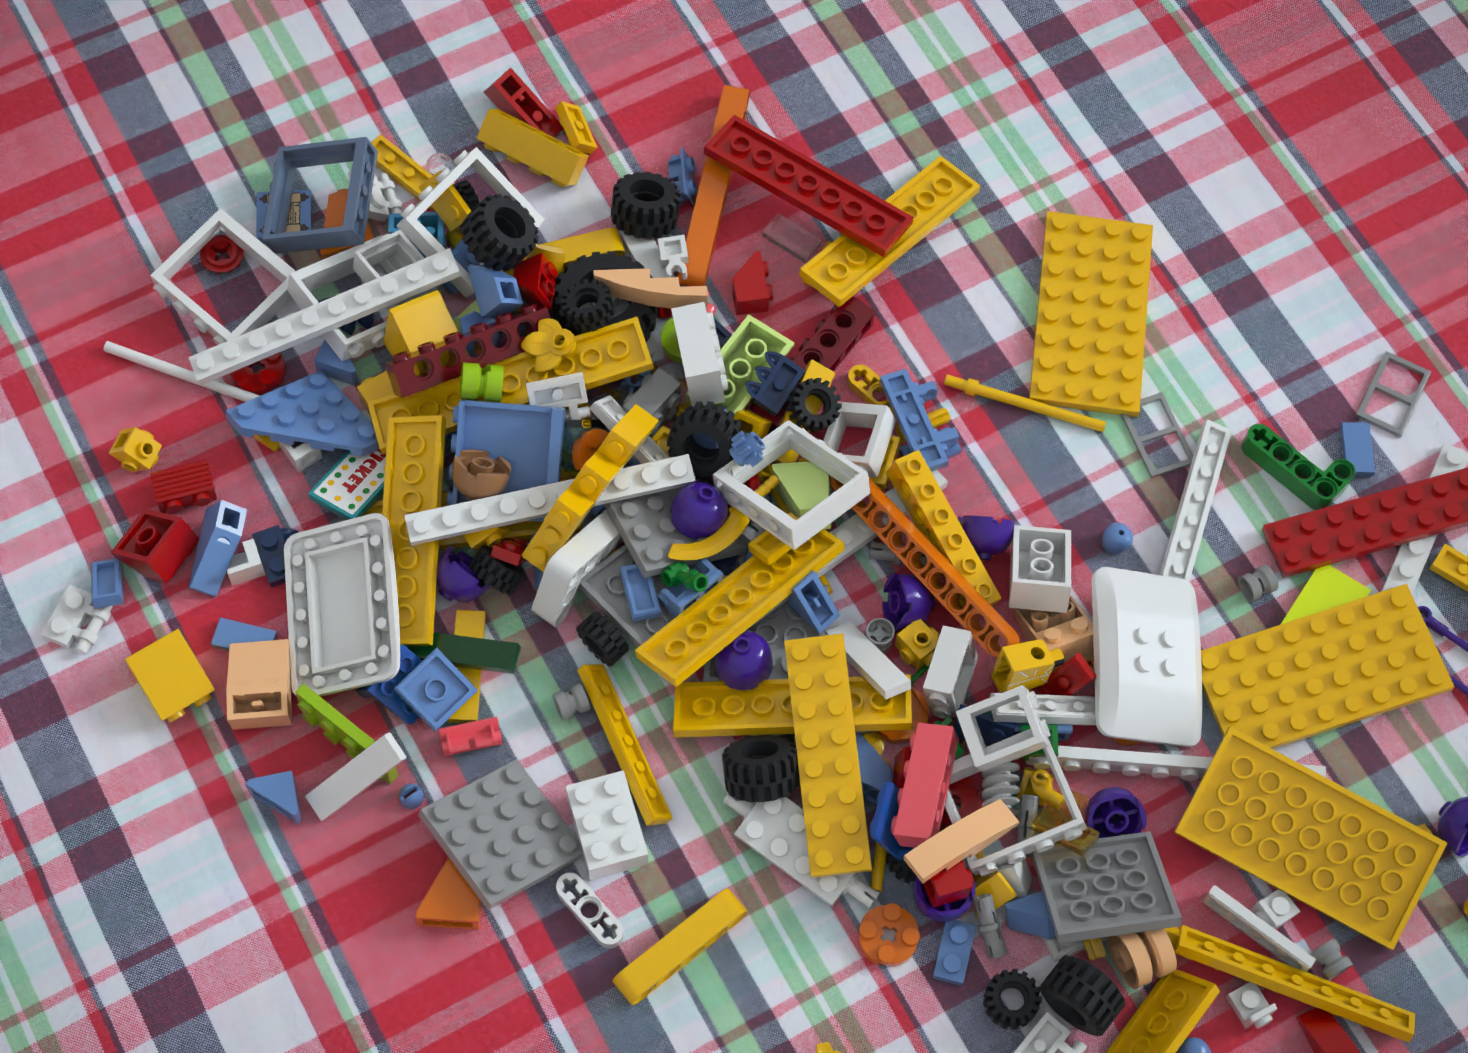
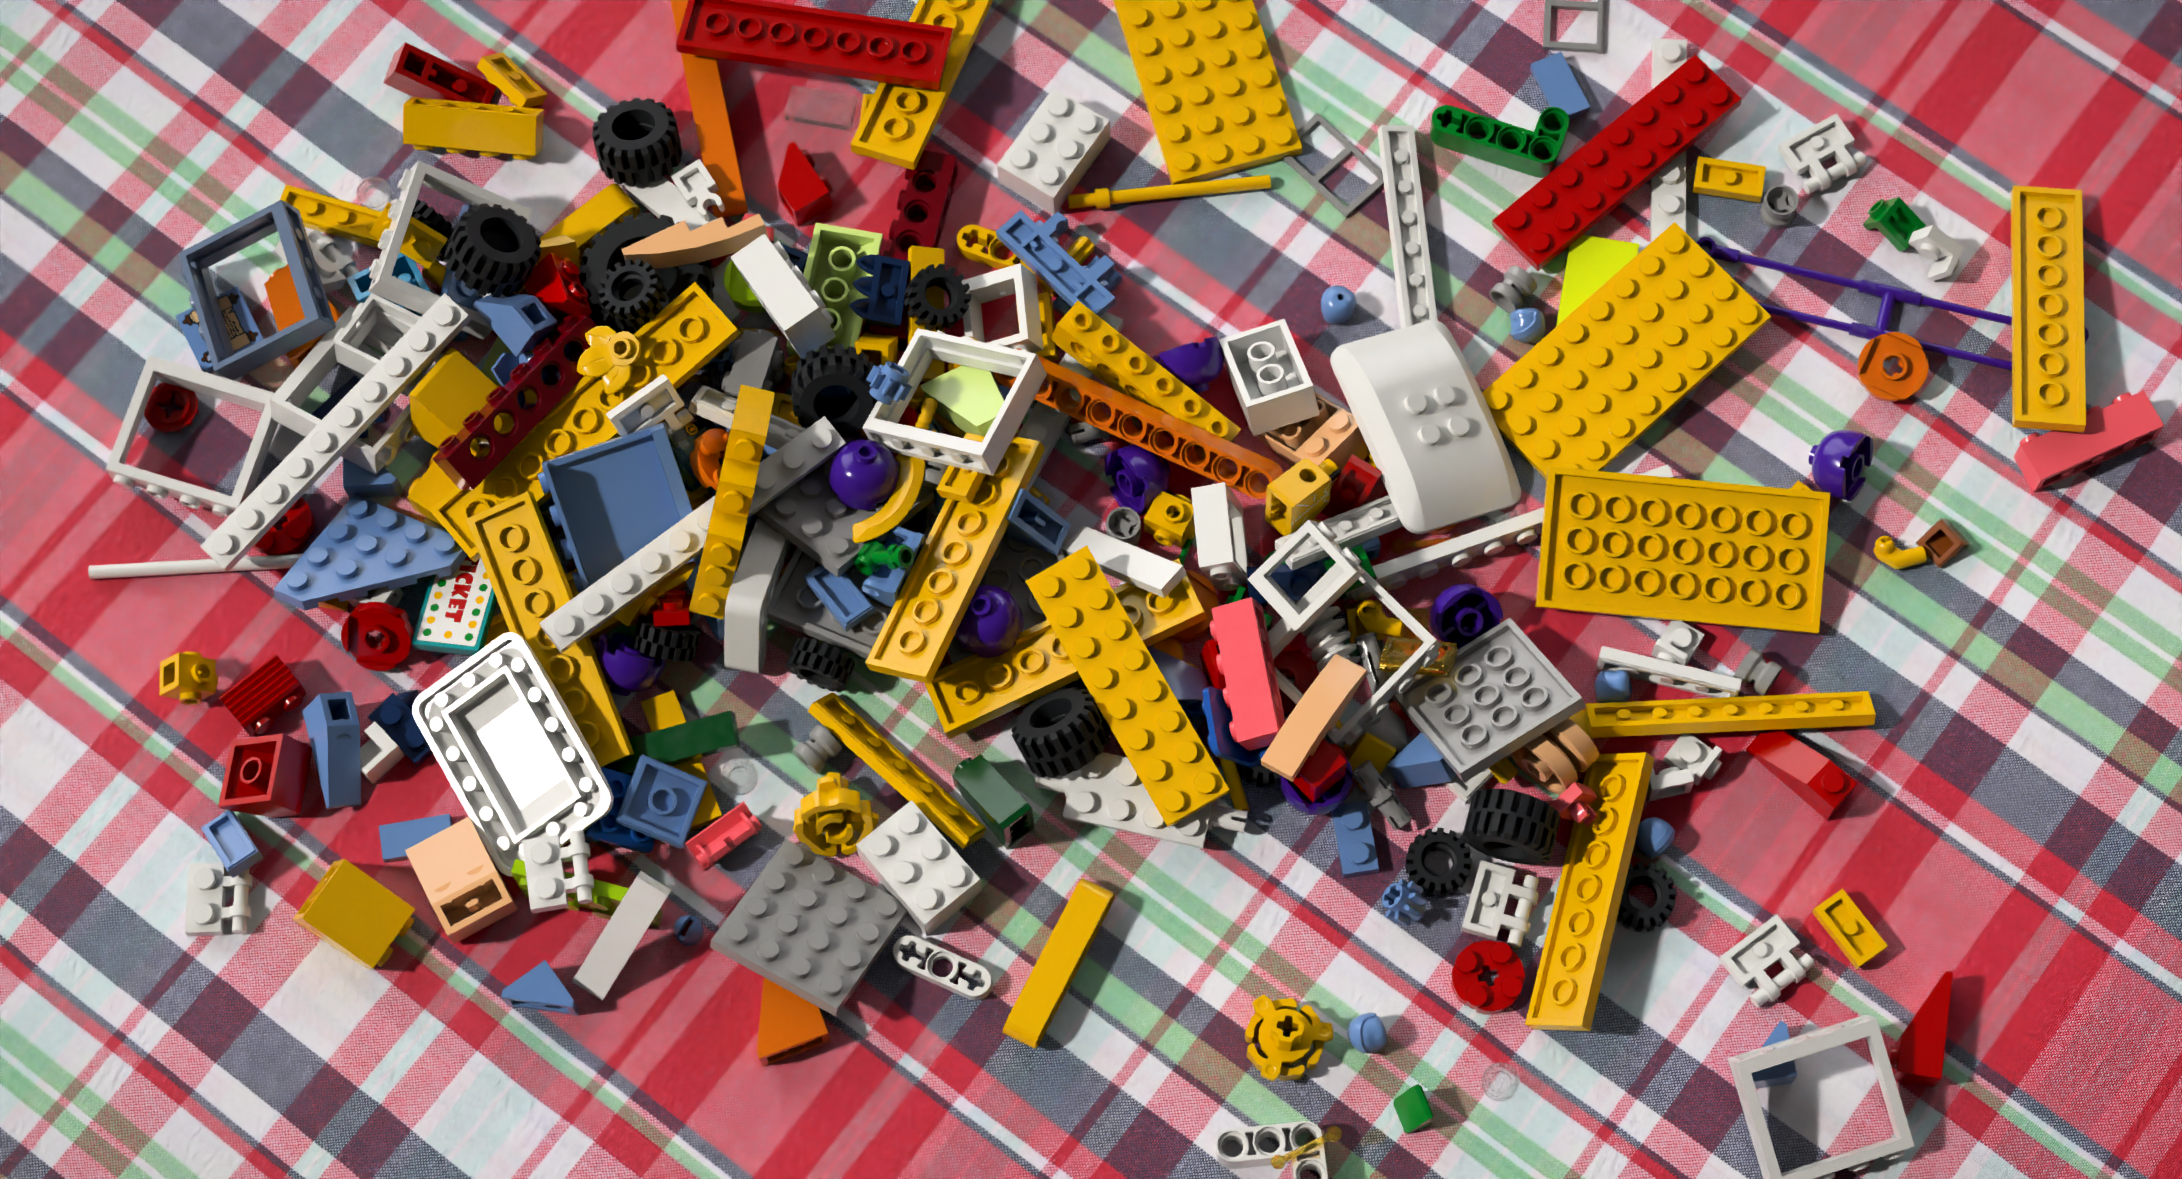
camera: 15 degrees left, 5 degrees up
medium nougat cylinder [452,449,512,501] -> none
lime wheel [460,362,504,402] -> none
medium blue hinge [668,148,698,207] -> none
orange plate [858,903,920,967] -> none
none -> red plate [341,602,414,671]
none -> white plate [522,830,594,913]
none -> clear tile [721,757,758,795]
none -> yellow piece [793,772,879,857]
none -> dark green slope [952,754,1035,850]
none -> white brick [997,88,1110,215]
none -> medium blue gear [1382,879,1427,926]
none -> clear yellow hinge [1391,533,1462,554]
none -> medium blue piece [1510,308,1546,343]
none -> coral tile [1550,782,1598,826]
none -> medium blue piece [1594,670,1632,703]
none -> white bracket [1646,767,1694,801]

